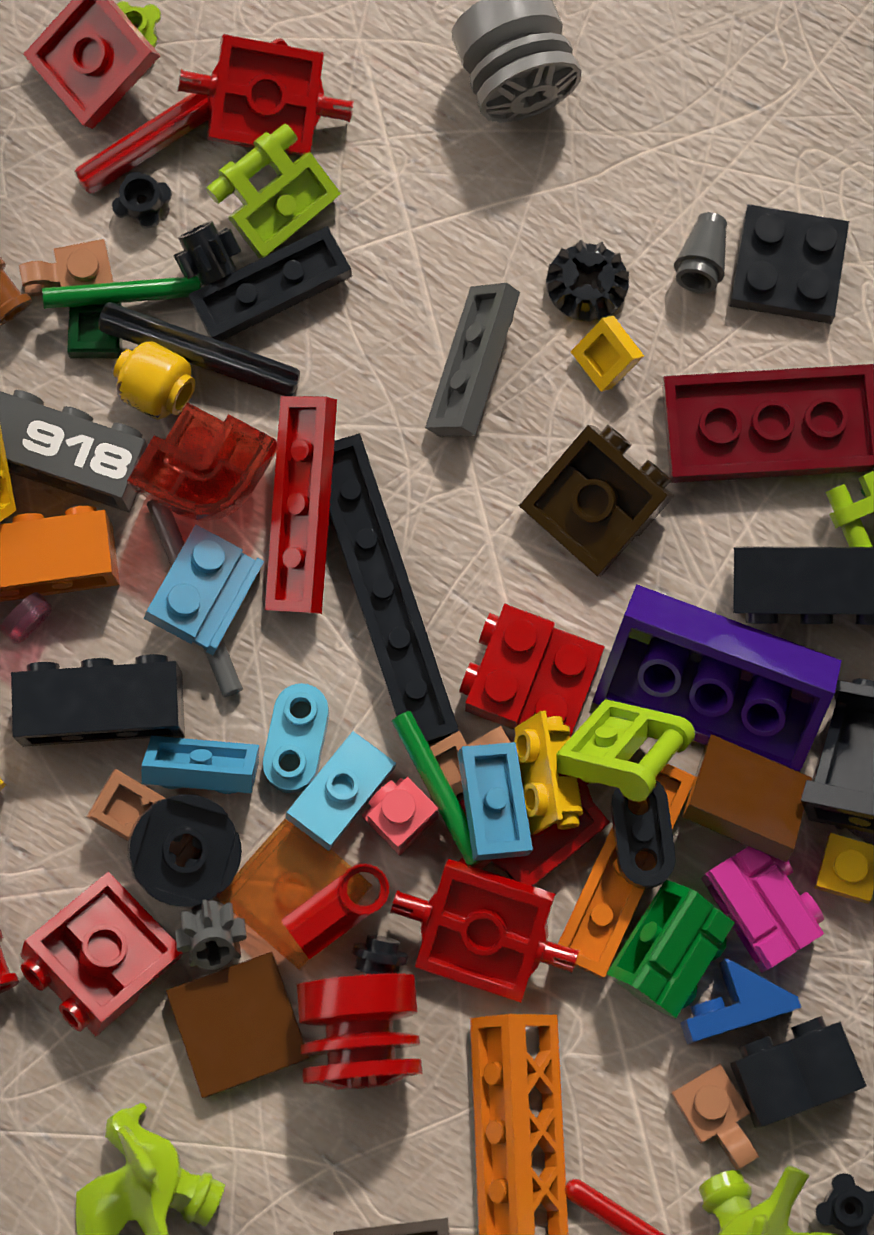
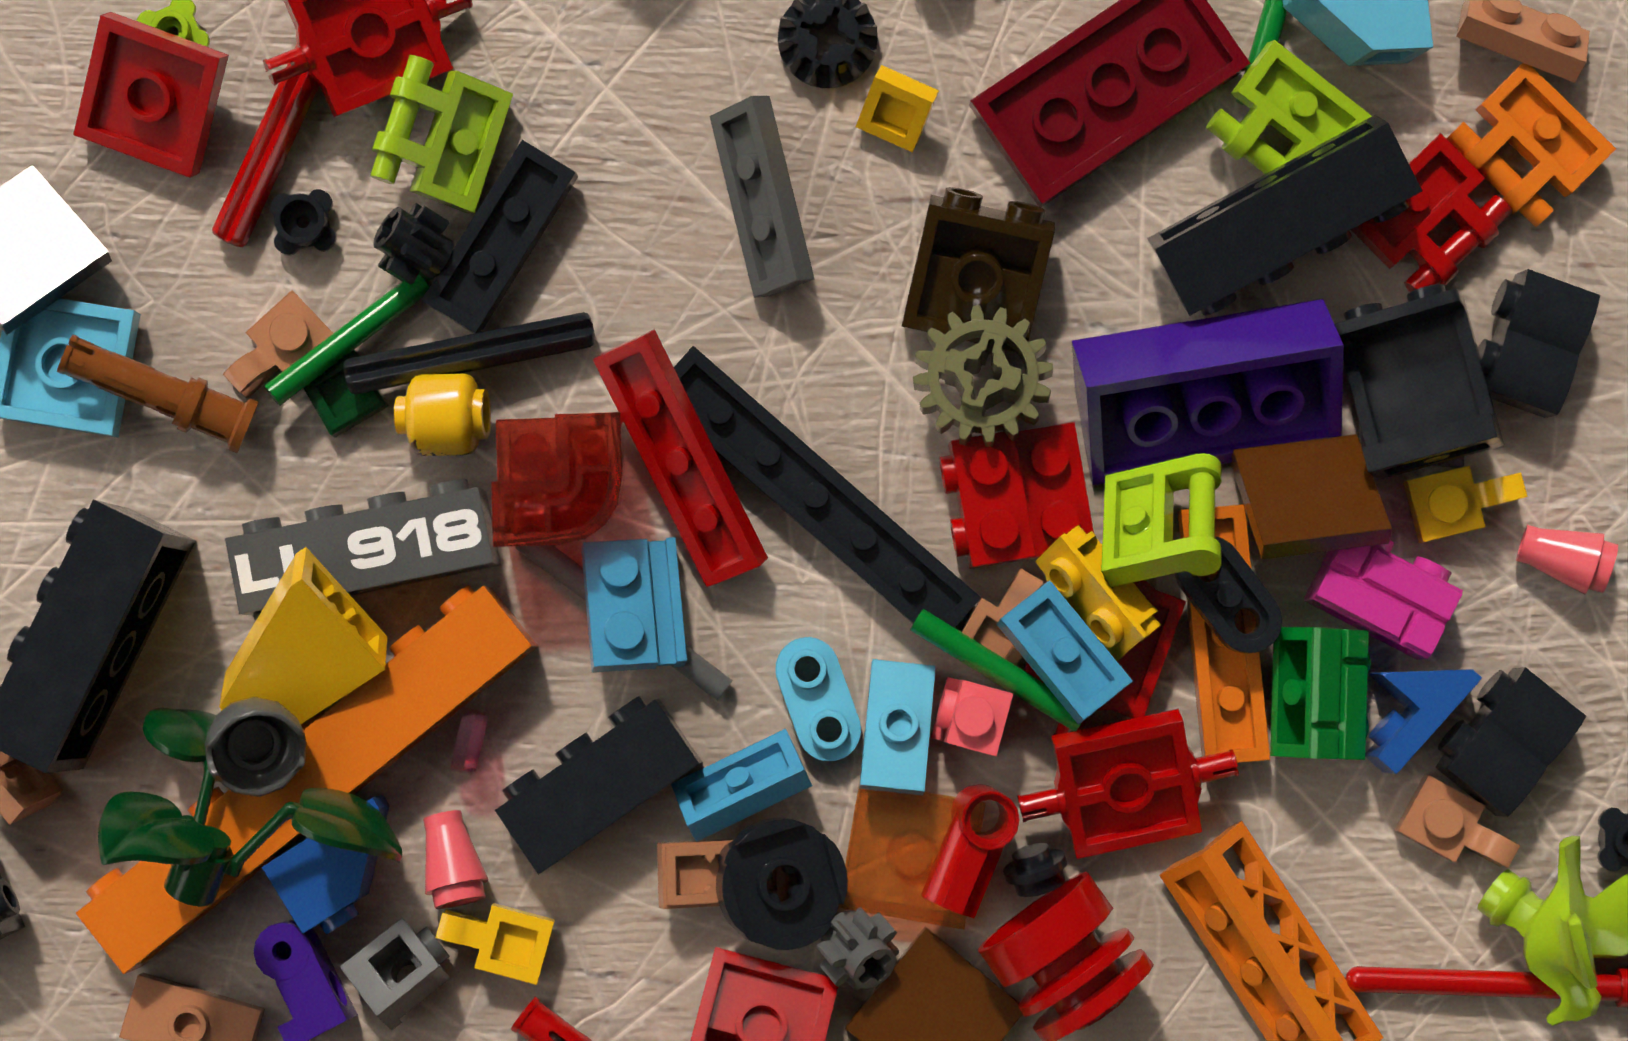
camera: 30 degrees left, 10 degrees up
none -> olive gear [913,305,1053,447]

